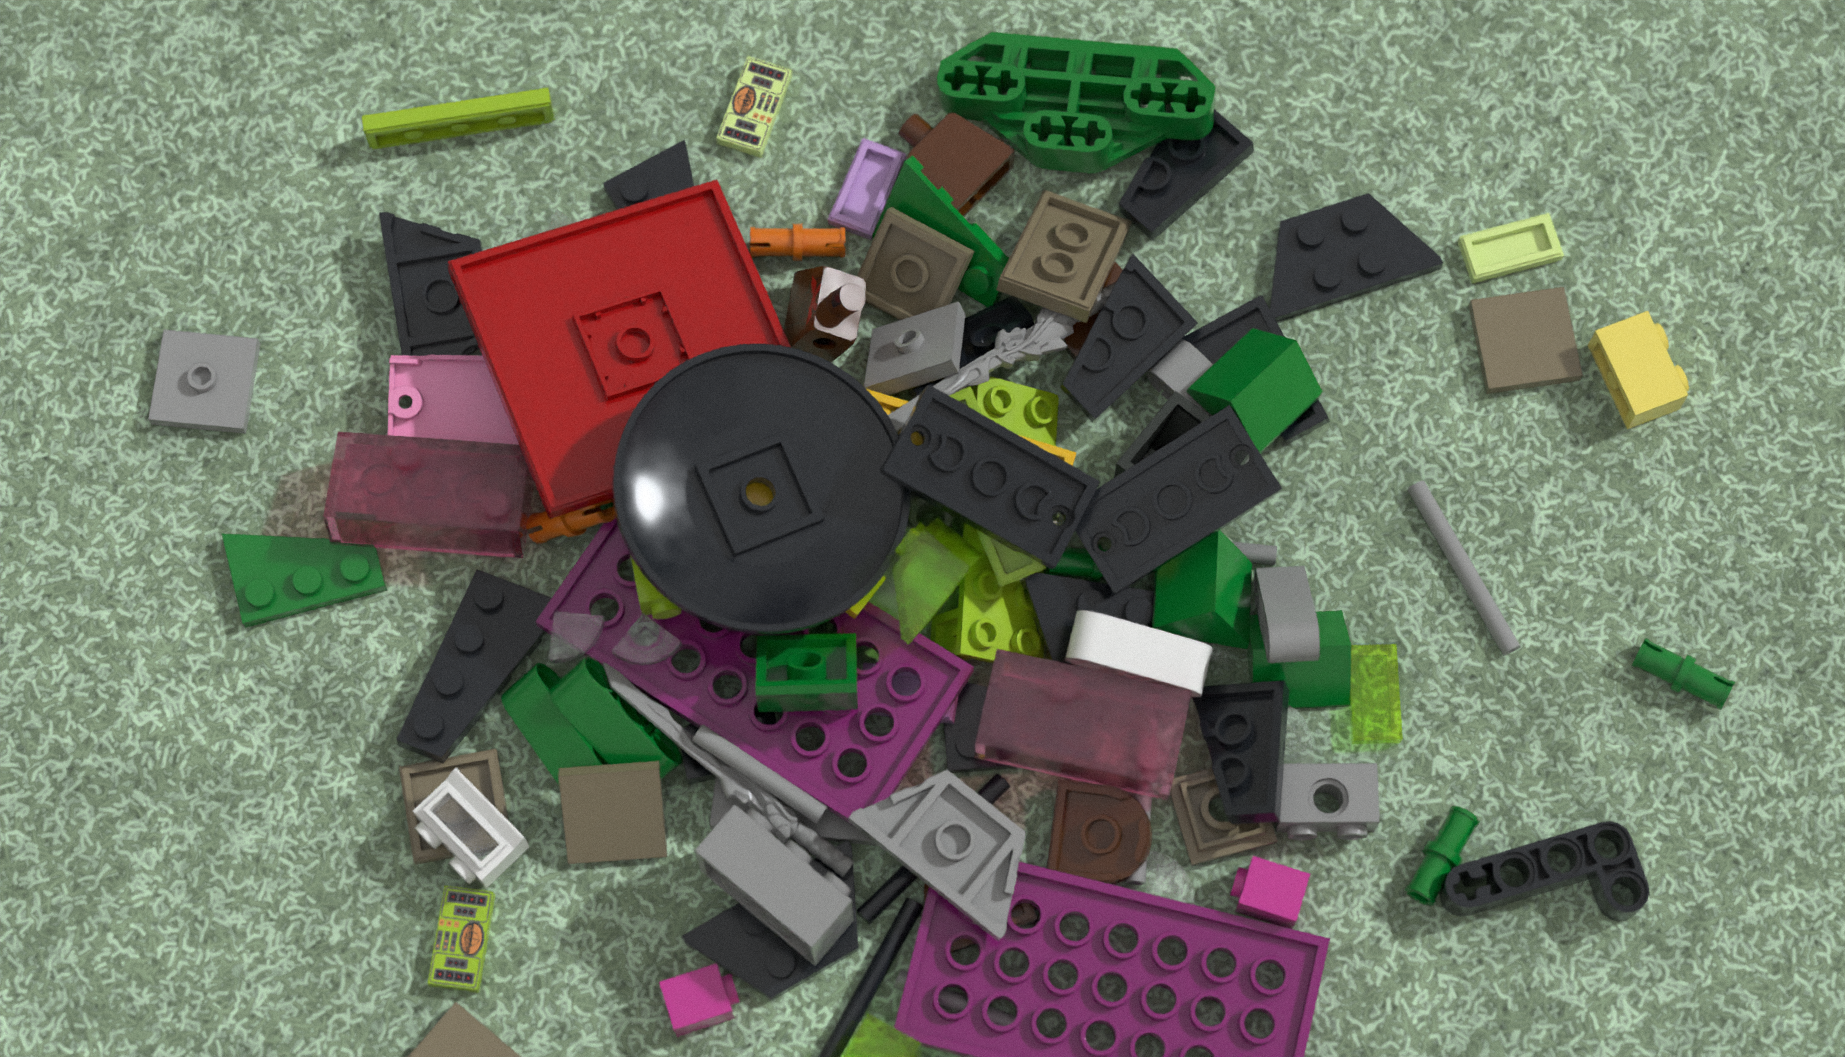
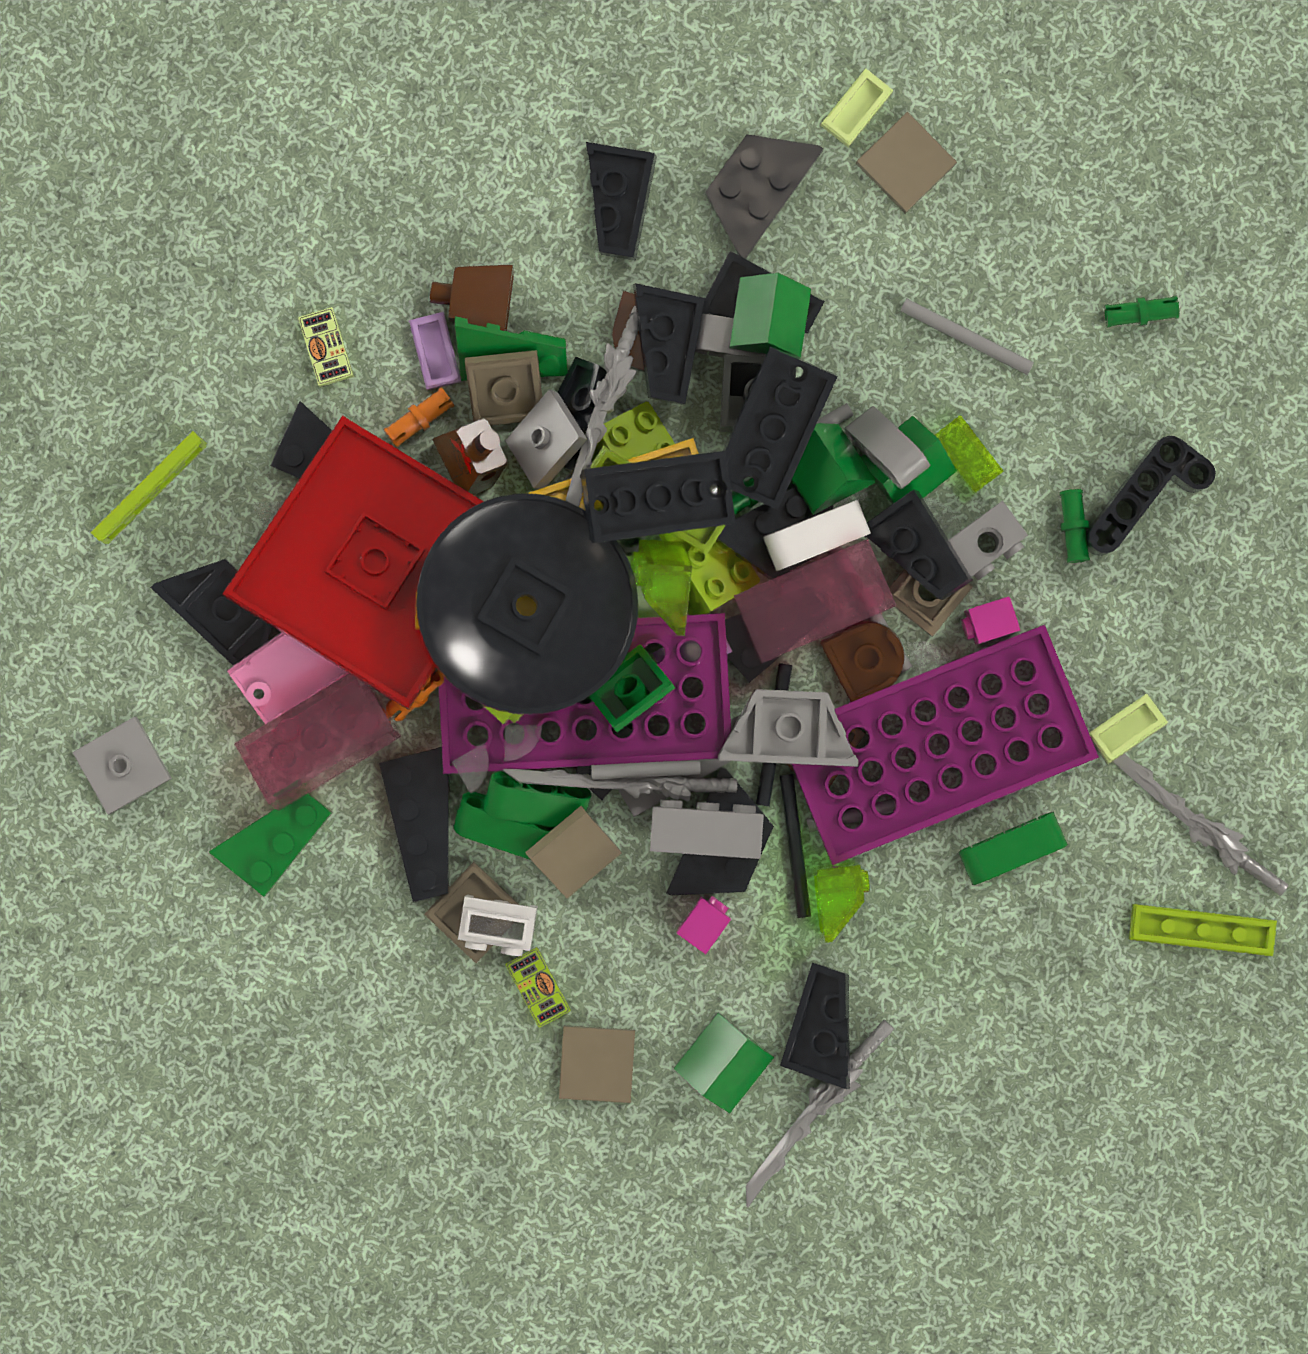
camera: 40 degrees left, 15 degrees up
green connector [937,32,1216,174] -> none
dark tan tile [997,190,1132,323] -> none
light yellow brick [1588,311,1689,429] -> none

